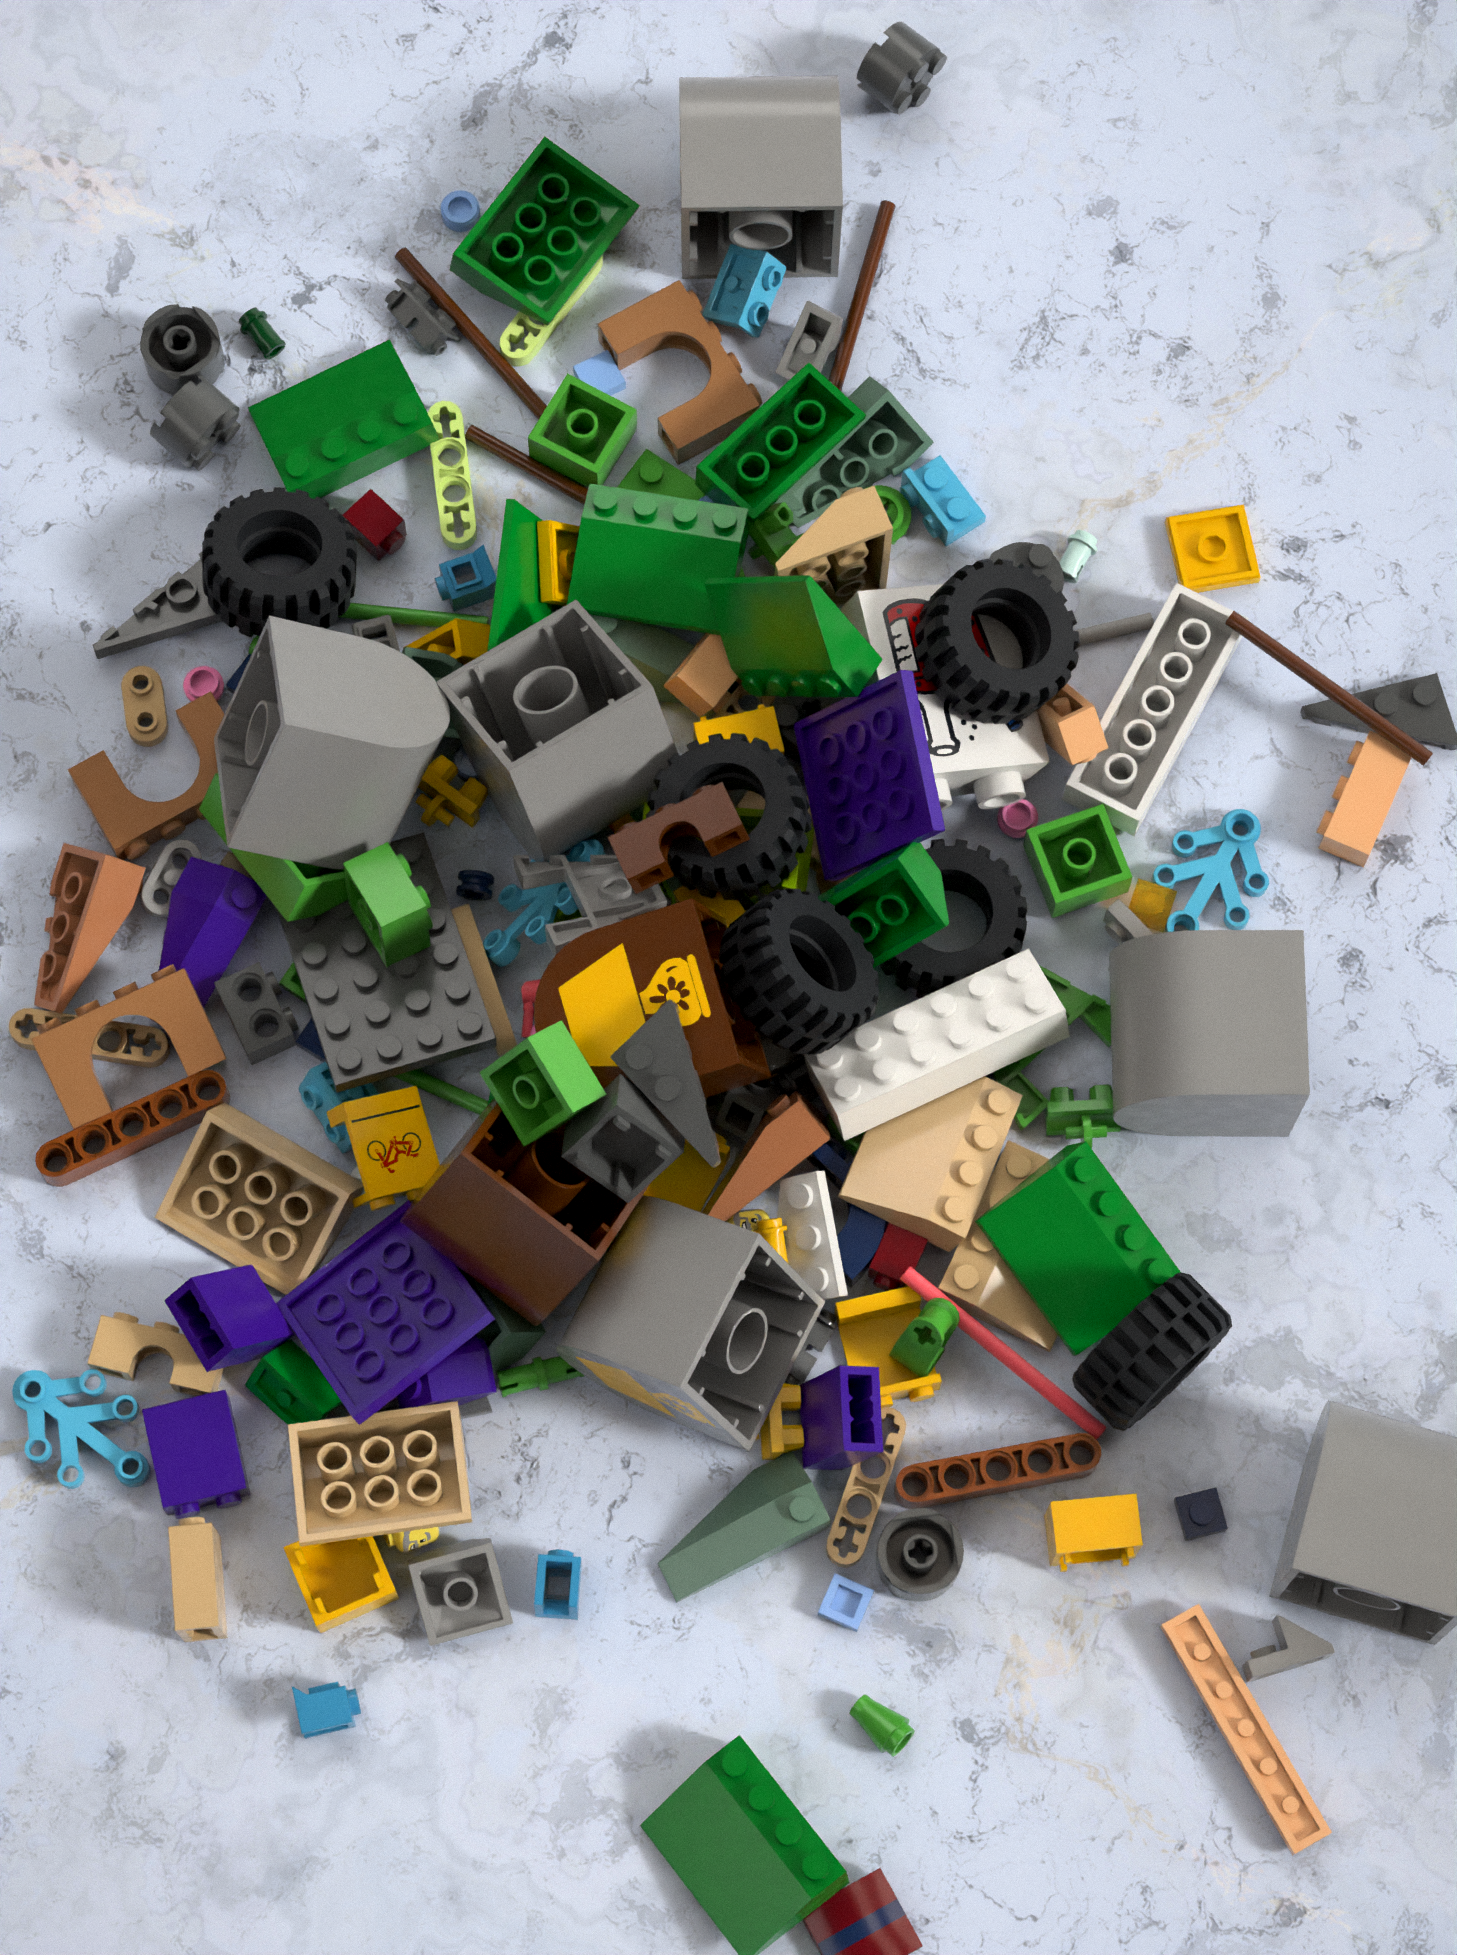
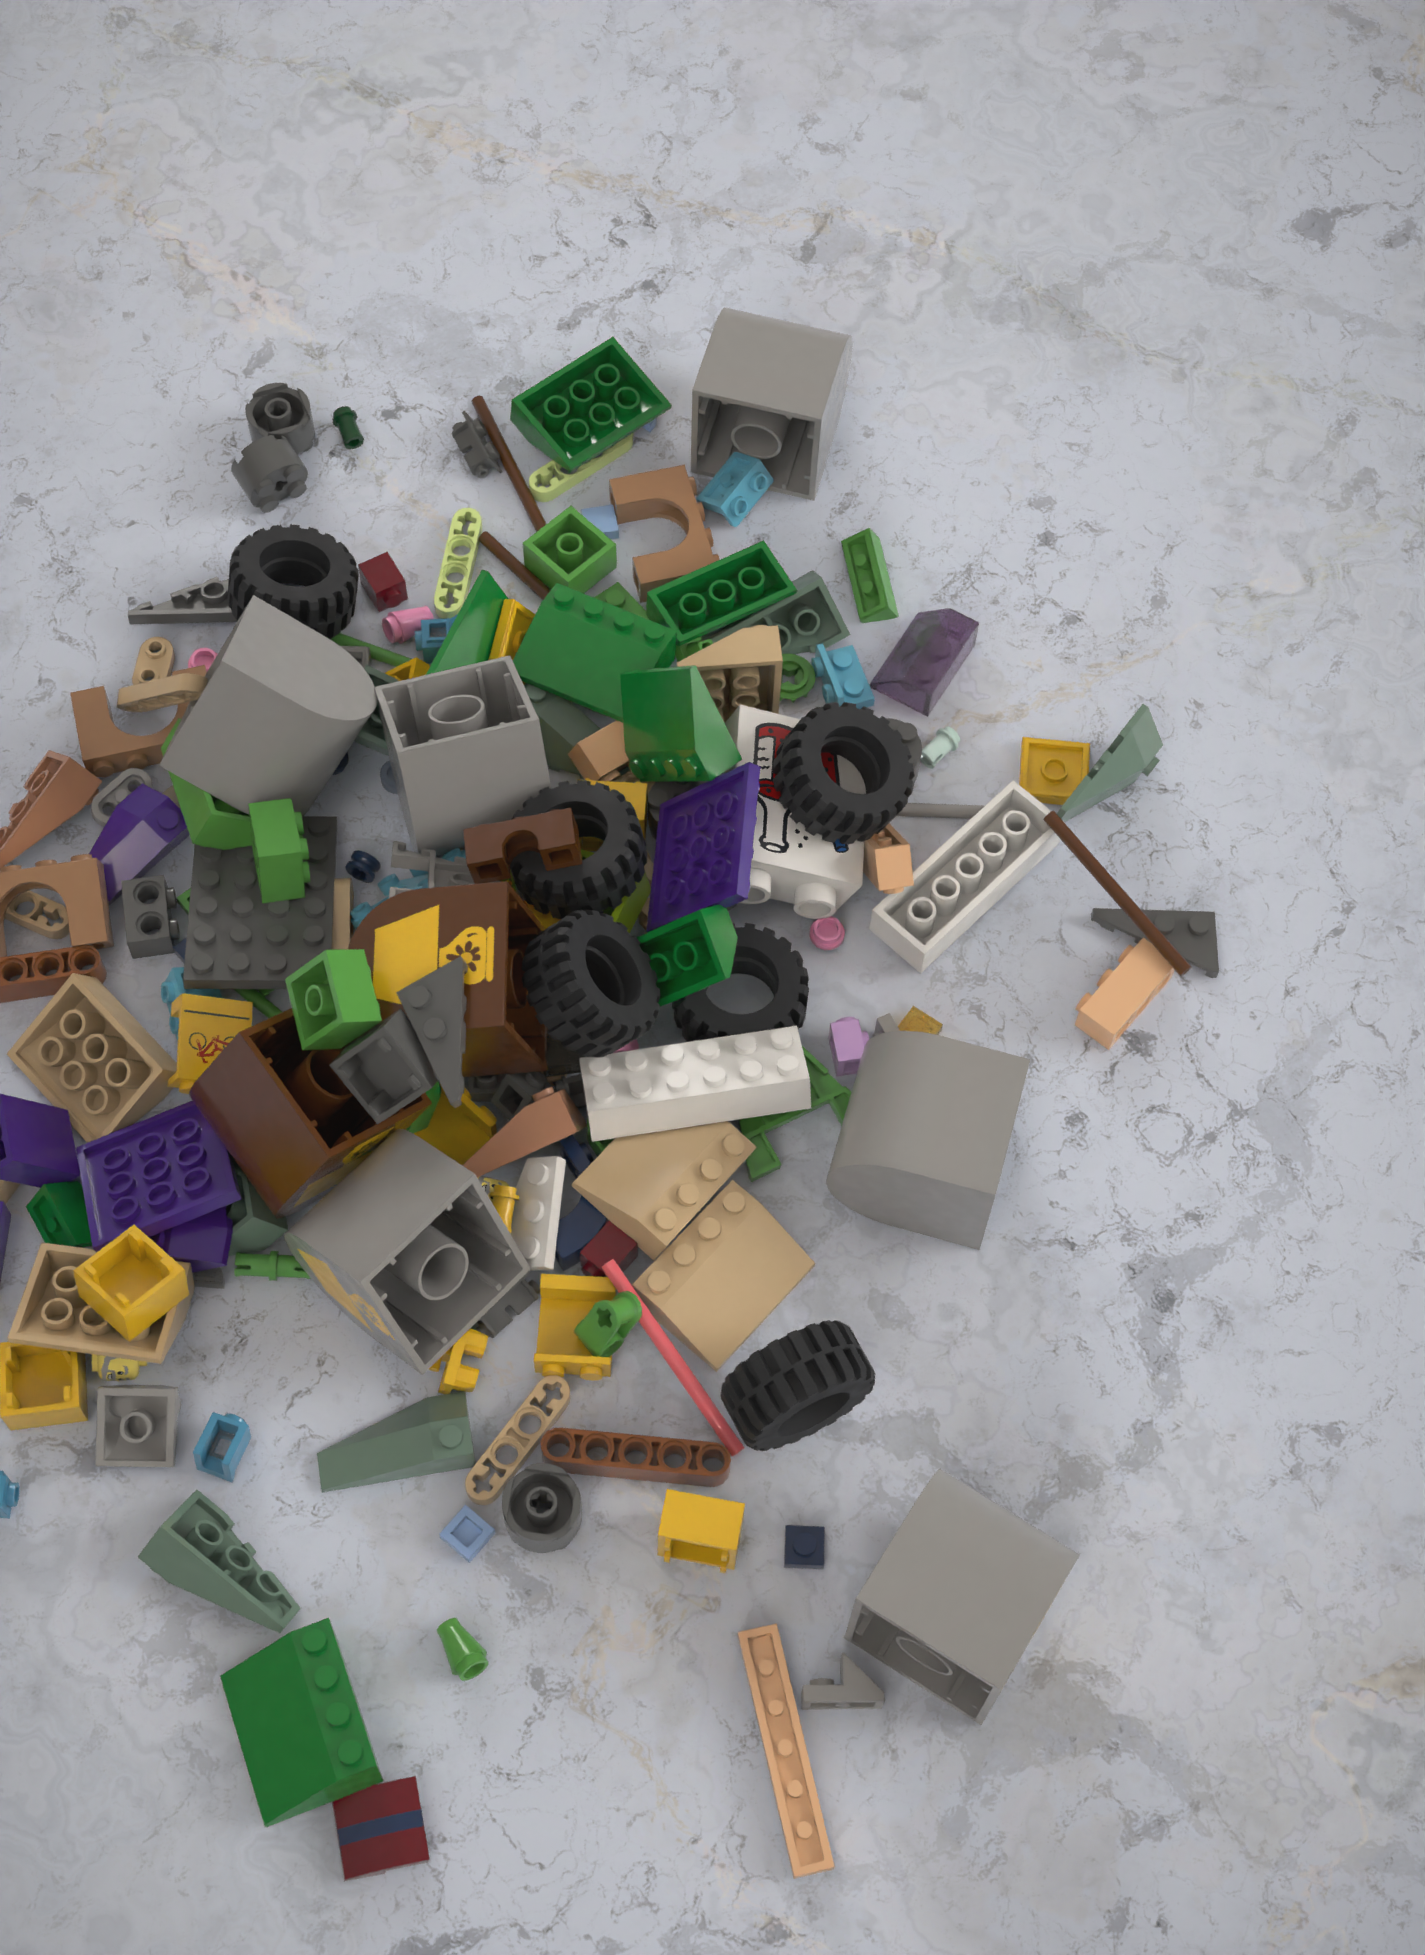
camera: 15 degrees right, 10 degrees down
green slope [248,339,439,499] -> none
yellow hips [416,755,488,828] -> none
light blue tile [441,190,480,232] -> none
light grey slope [775,301,843,380] -> none
dark purple brick [799,1365,883,1470] -> none
reddish brown piece [828,200,895,391] -> none
dark grey brick [856,22,947,115] -> none
green slope [975,1141,1180,1356] -> none
bright green brick [1023,804,1133,918] -> none
bright green hips [1045,1084,1121,1149] -> none
medium azure plant [1152,809,1269,932] -> none
none -> yellow container [73,1225,189,1342]
none -> tan beam [117,673,208,712]
none -> sand green wedge [138,1490,301,1633]
none -> bright pink cone [382,606,434,644]
none -> lavender brick [828,1017,869,1077]
none -> bright green slope [841,528,899,623]
none -> clear purple slope [870,608,979,717]
none -> sand green wedge [1057,703,1163,822]

